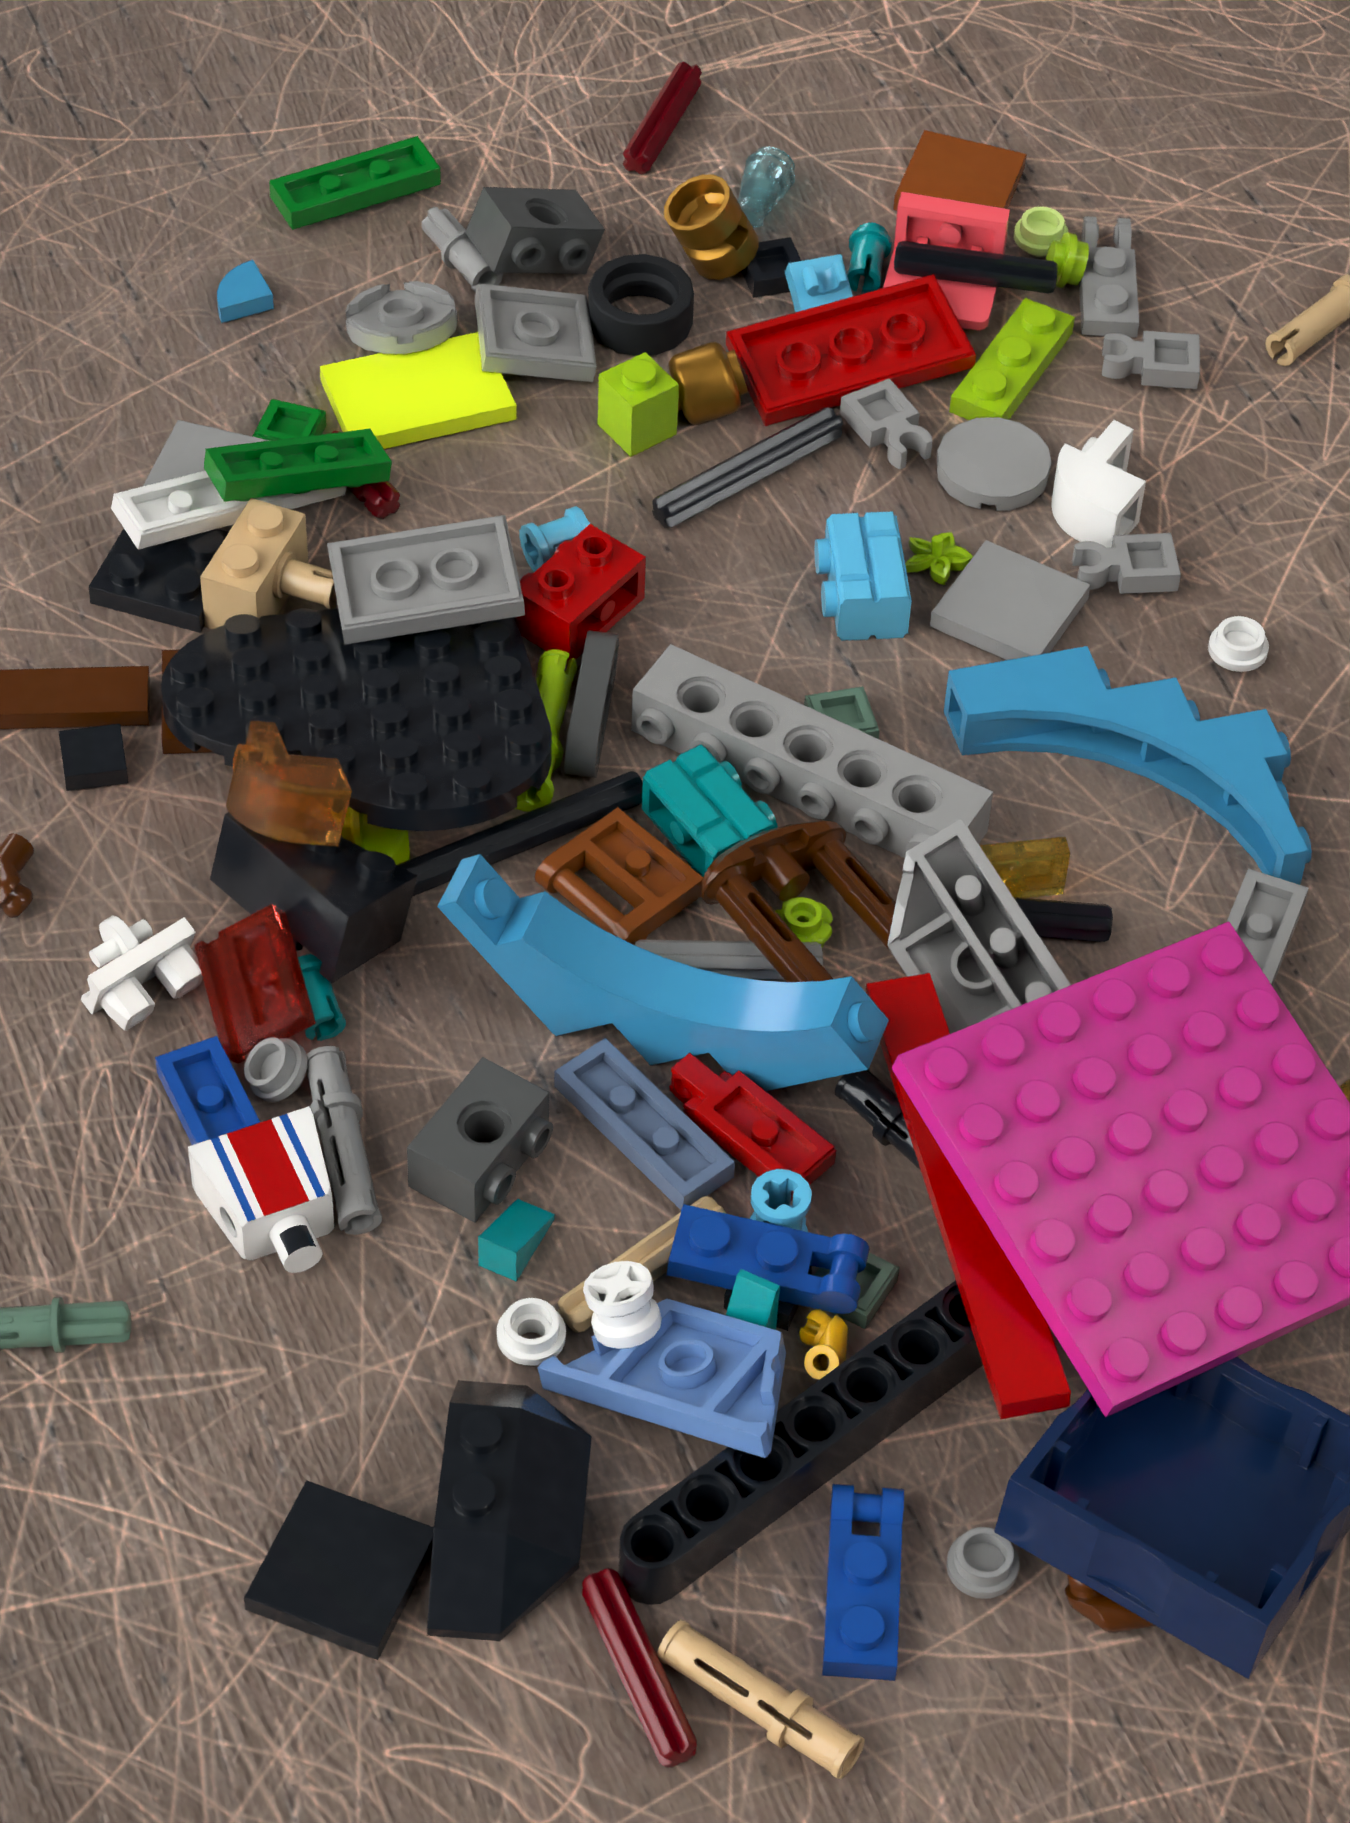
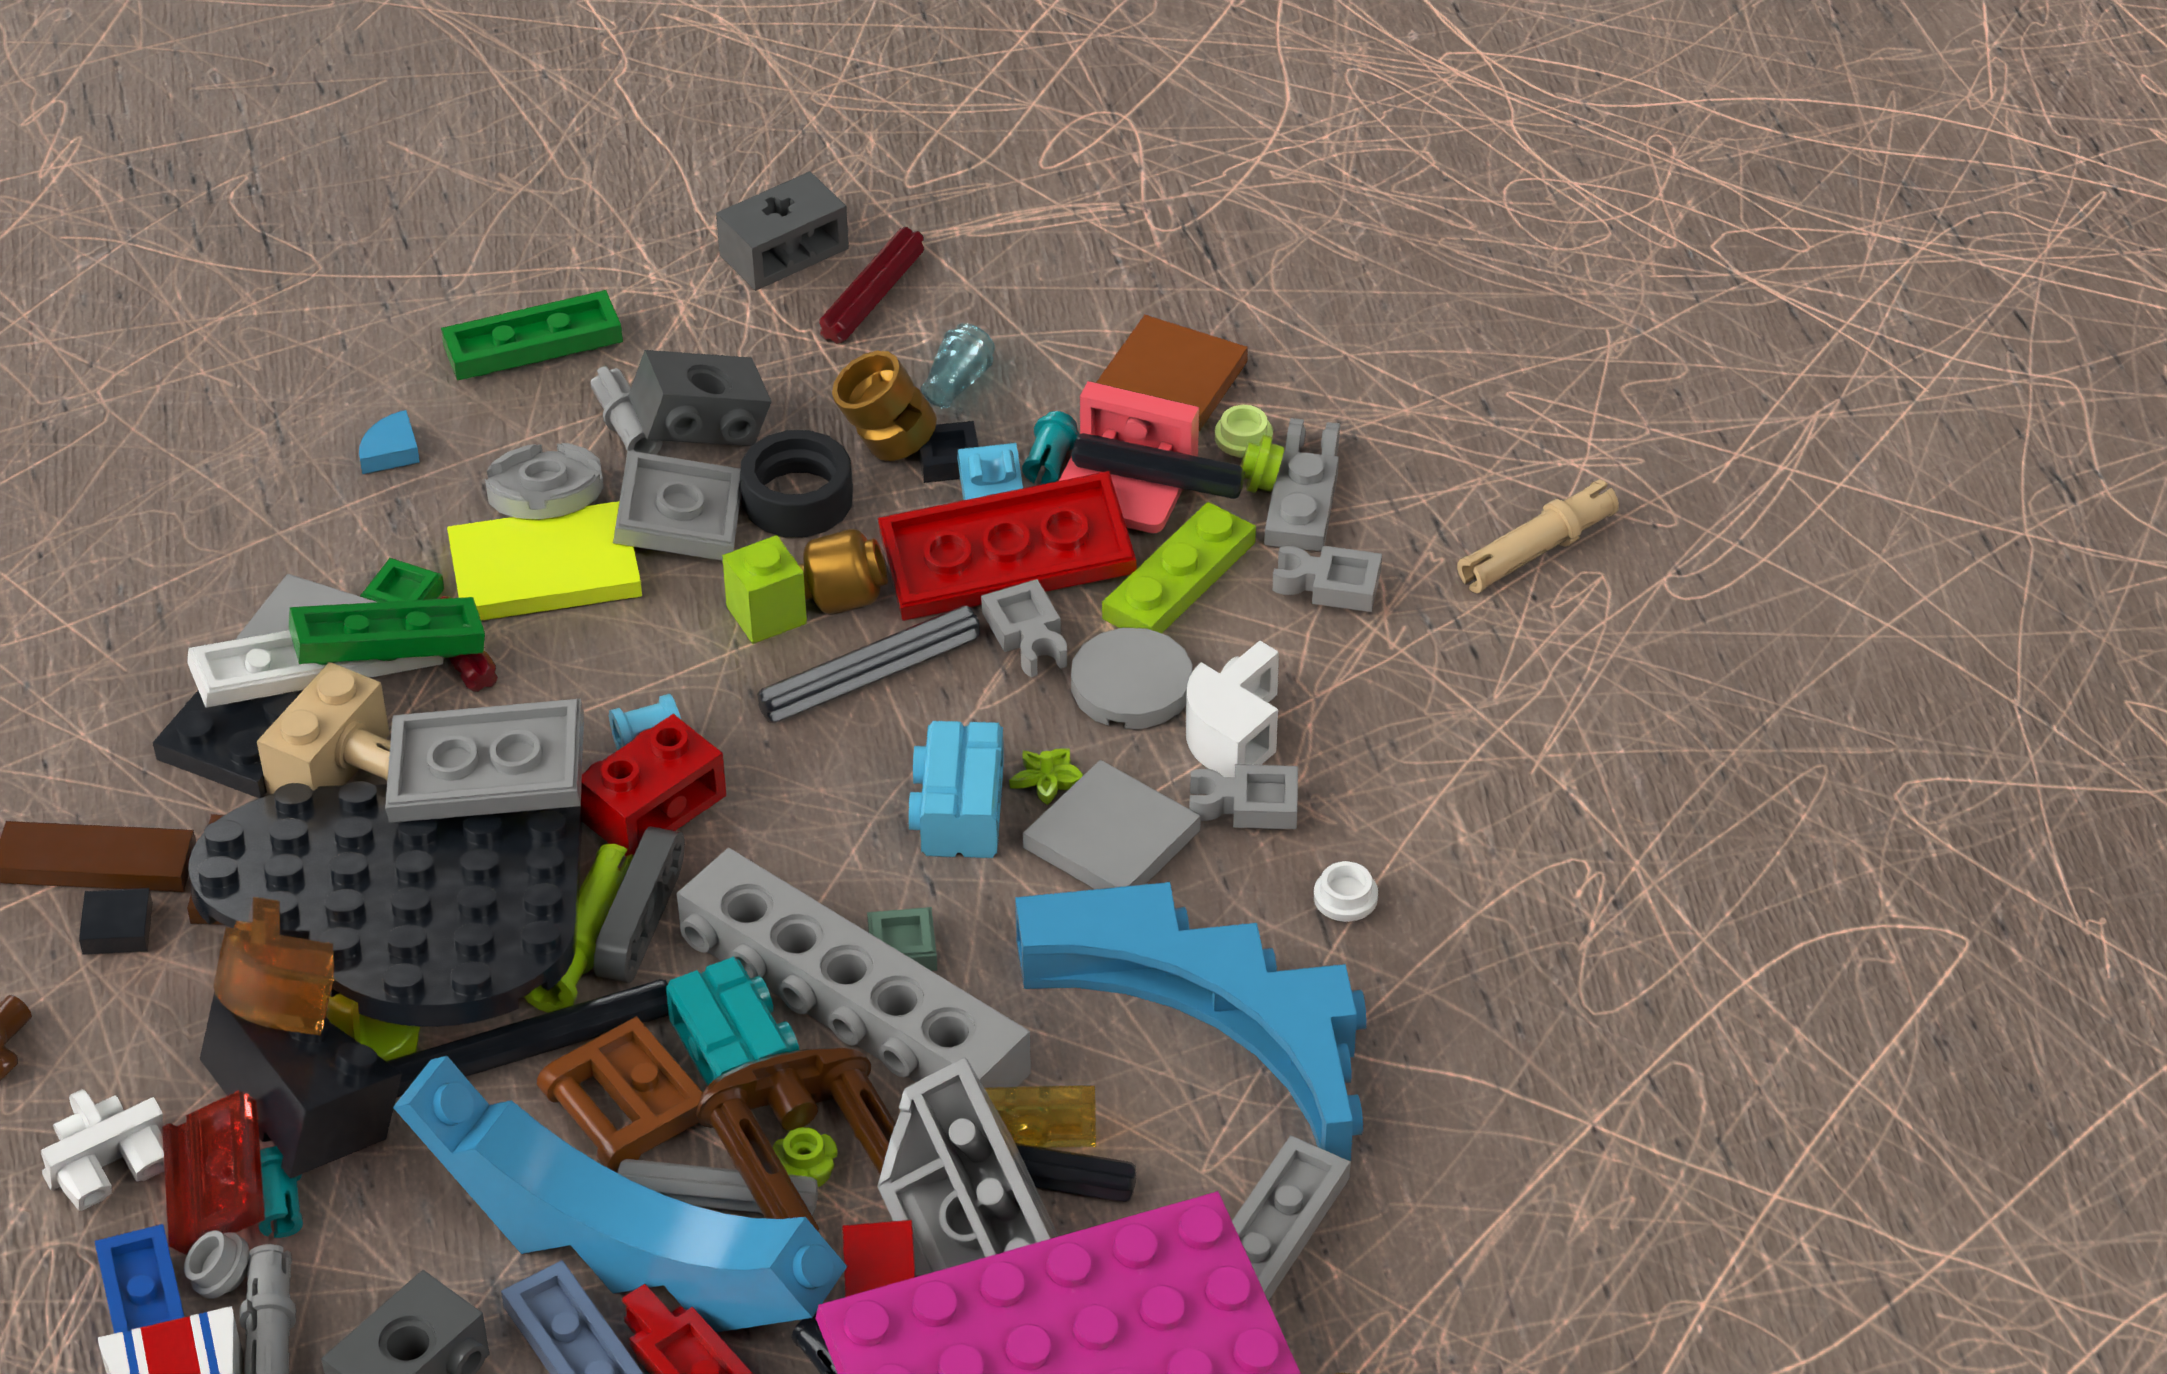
camera: 10 degrees right, 5 degrees down
none -> dark grey brick [716,171,849,291]

